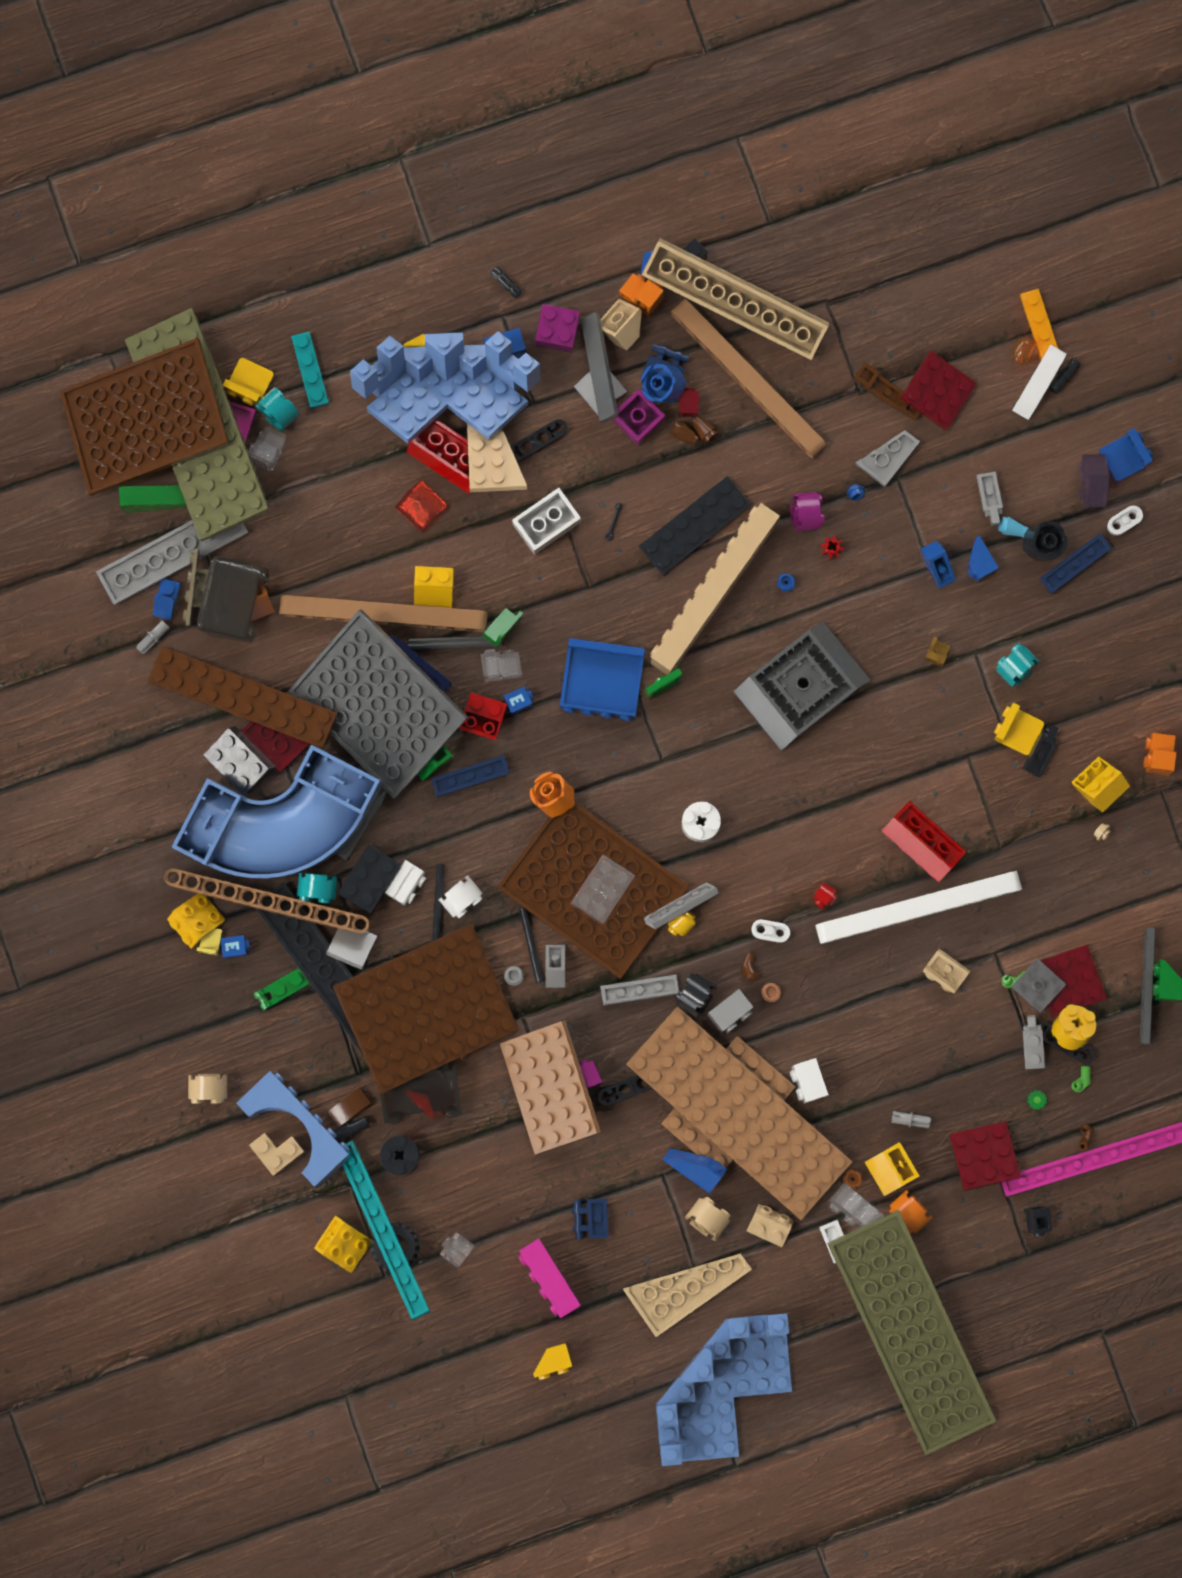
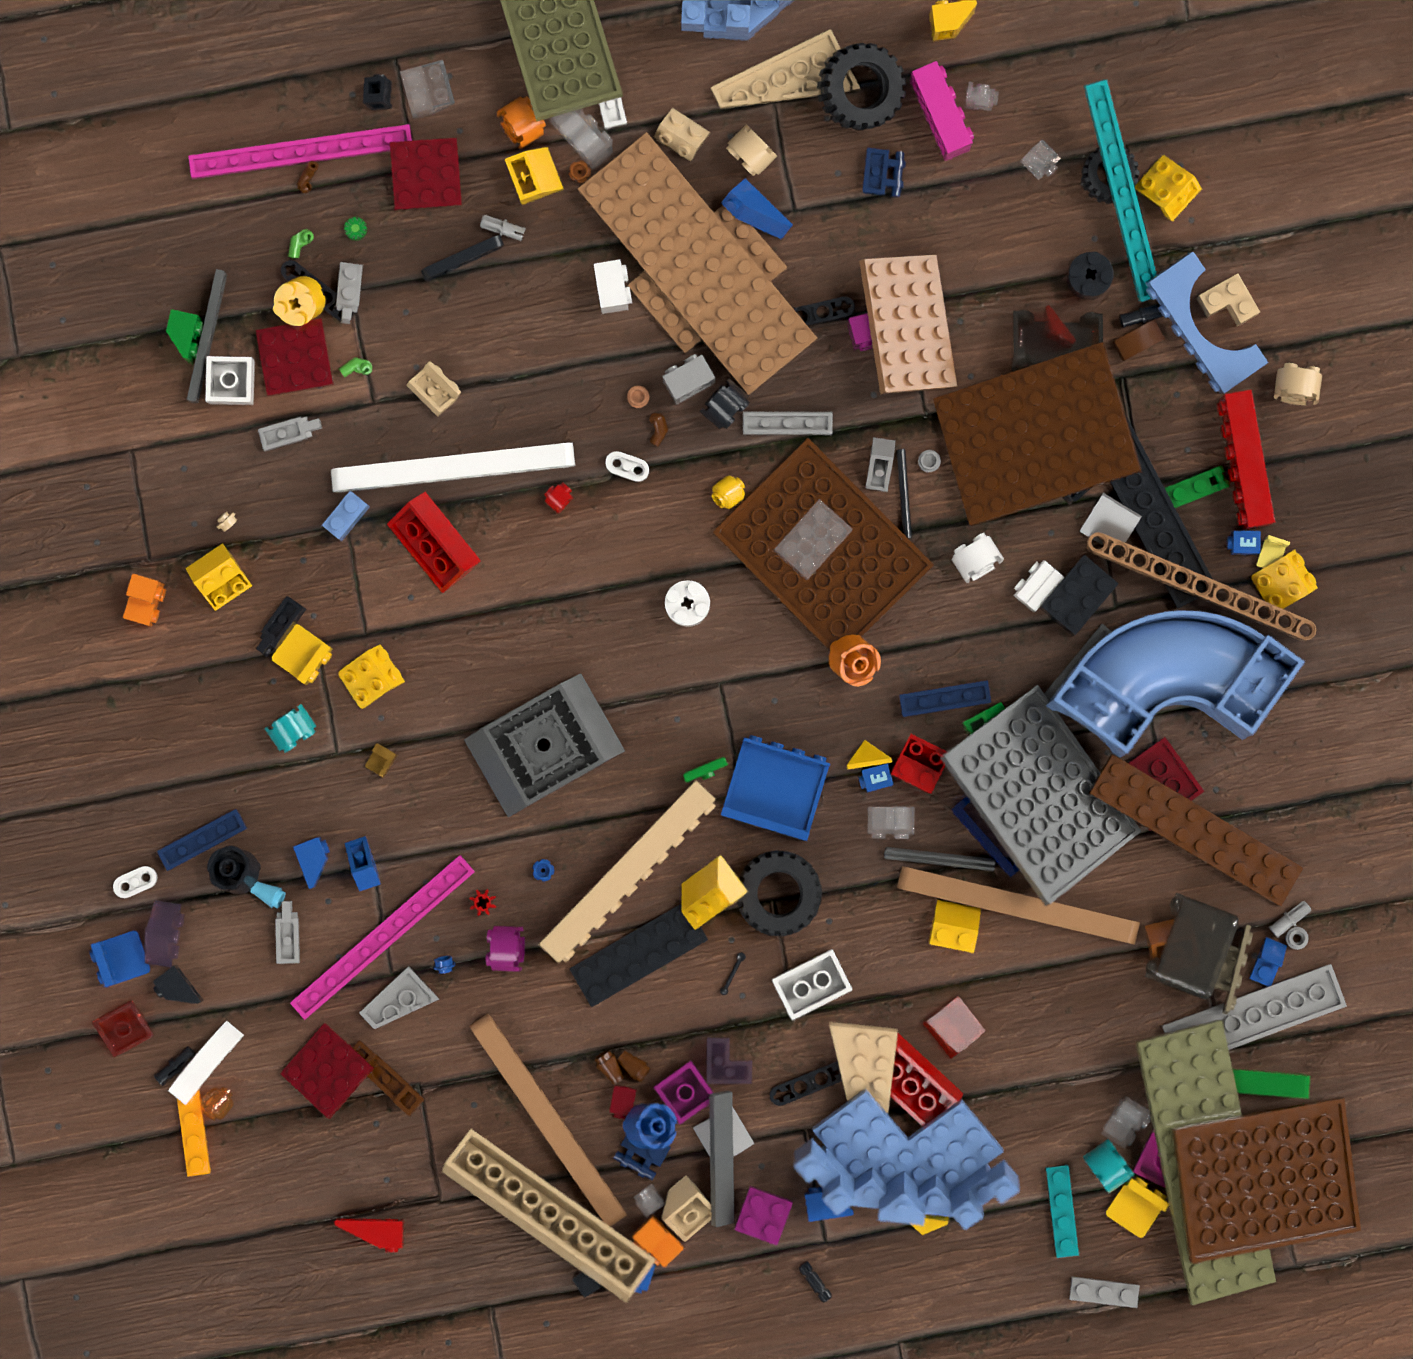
camera: 170 degrees left, 5 degrees up
brick [204,726,276,796] -> none
teal brick [297,872,338,903] -> none
black bar [432,864,445,941] -> none
panel [482,608,524,647] -> none
light grey tile [644,882,718,929] -> none
flat silver plate [1011,959,1066,1013] -> none
none -> clear red slope [92,1000,154,1058]
none -> black slope [153,965,204,1004]
none -> white brick [206,356,255,405]
none -> light grey hinge [258,417,322,451]
none -> dark pink plate [290,855,475,1020]
none -> medium blue brick [322,491,369,541]
none -> red slope [334,1218,404,1252]
none -> yellow bracket [338,644,405,709]
none -> clear slope [400,60,455,119]
none -> black beam [421,235,505,281]
none -> clear brick [634,1184,665,1217]
none -> yellow slope [681,855,748,930]
none -> clear purple brick [707,1037,752,1084]
none -> black tyre [737,851,822,936]
none -> black tyre [817,43,907,130]
none -> yellow slope [846,740,892,770]
none -> clear brick [965,82,999,111]
none -> light grey plate [1069,1276,1140,1308]
none -> red brick [1217,390,1275,531]
none -> light grey plate [1286,927,1309,949]

